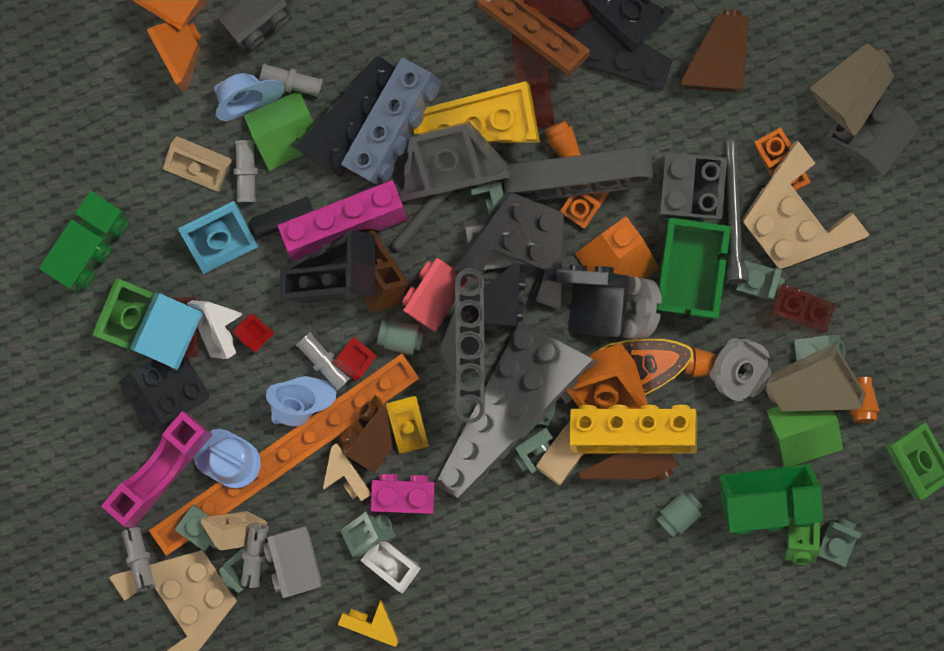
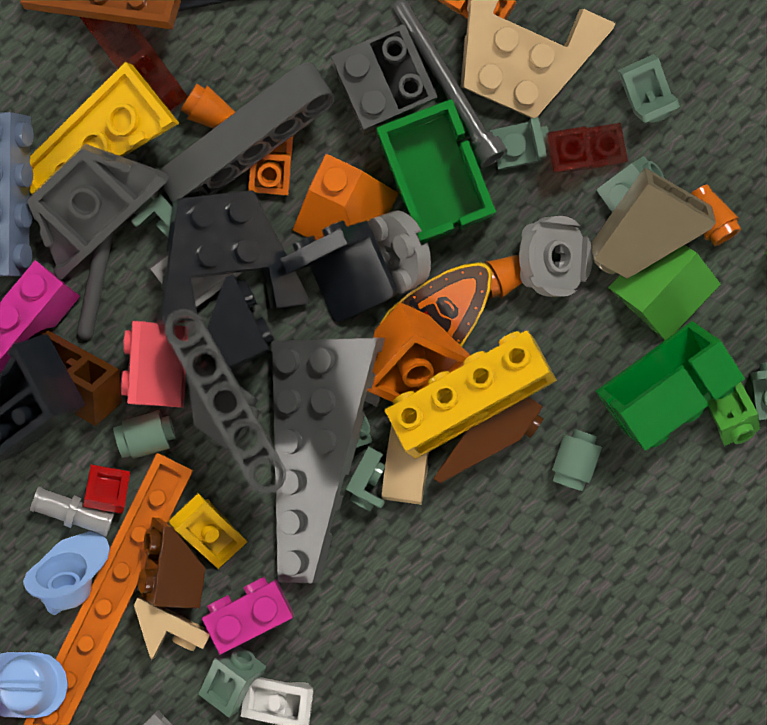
camera: 30 degrees left, 0 degrees up
none -> sand green bracket [618,54,680,123]

